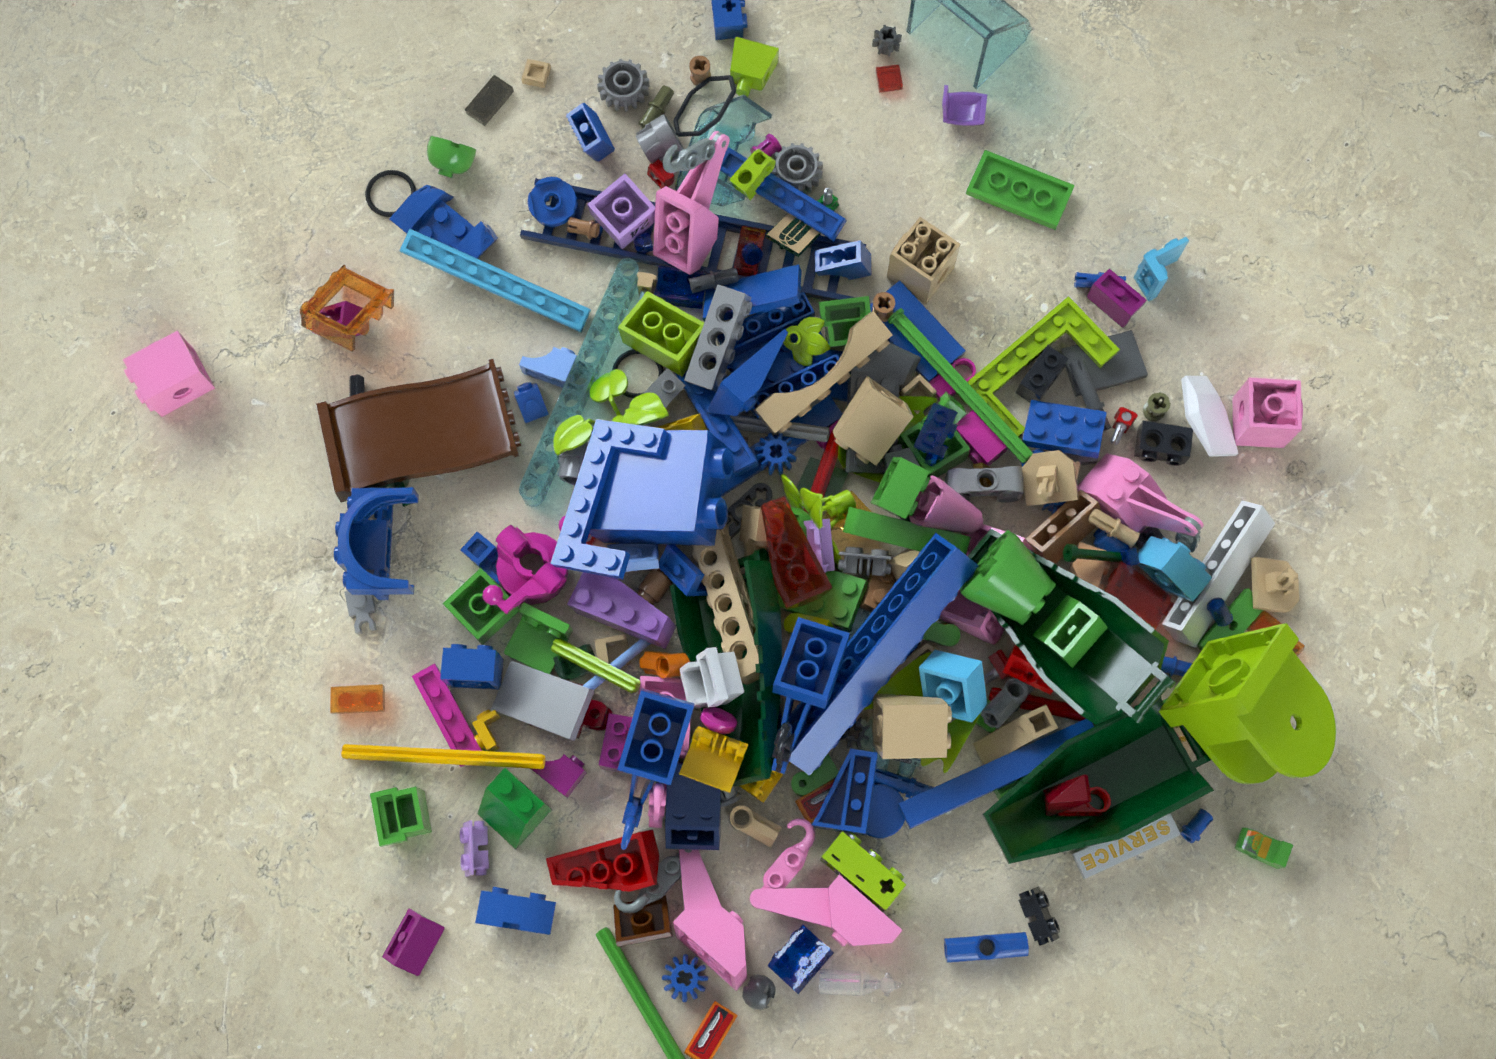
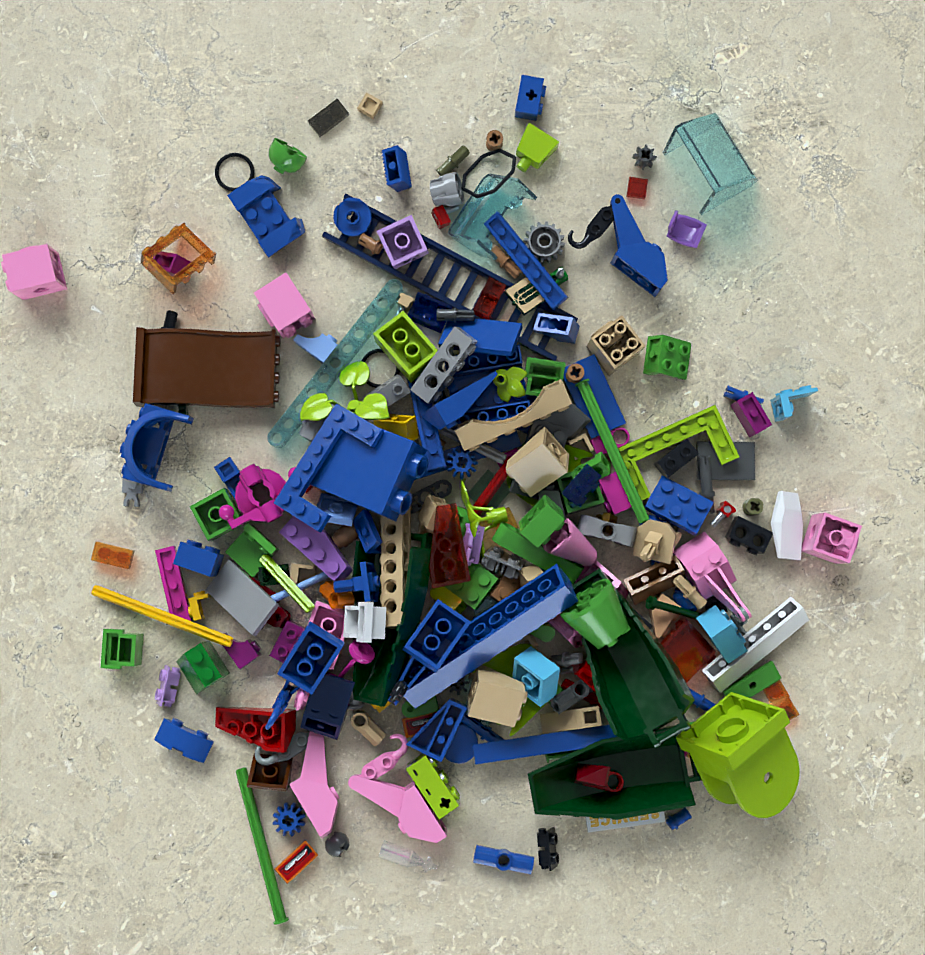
camera: 10 degrees right, 10 degrees up
magenta panel [382,908,445,976] -> none
medium azure tile [400,229,591,333] -> none
blue bracket [514,382,549,423] -> none
light grey gear [597,59,650,112] -> none
clear blue hinge [634,232,653,253] -> none
bright pink slope [653,131,730,275] -> none
yellow hinge [679,726,748,793] -> none
lime leg [729,149,776,201] -> none
clear blue hinge [741,243,763,265] -> none
dark pink bush [750,133,782,157] -> none
clear blue bracket [768,925,834,994] -> none
bright green plate [966,150,1075,230] -> none
bright green slope [1033,595,1108,668] -> none
clear blue piece [1120,548,1140,566] -> none
clear blue hinge [1207,598,1233,626] -> none
bright green leg [1235,827,1293,869] -> none
tan piece [1251,557,1300,613] -> none
none -> bright pink brick [254,273,315,339]
none -> blue piece [333,562,380,603]
none -> medium nougat axle [489,245,522,279]
none -> light grey axle [549,652,584,668]
none -> blue slope [568,194,668,297]
none -> bright green bracket [643,335,691,380]

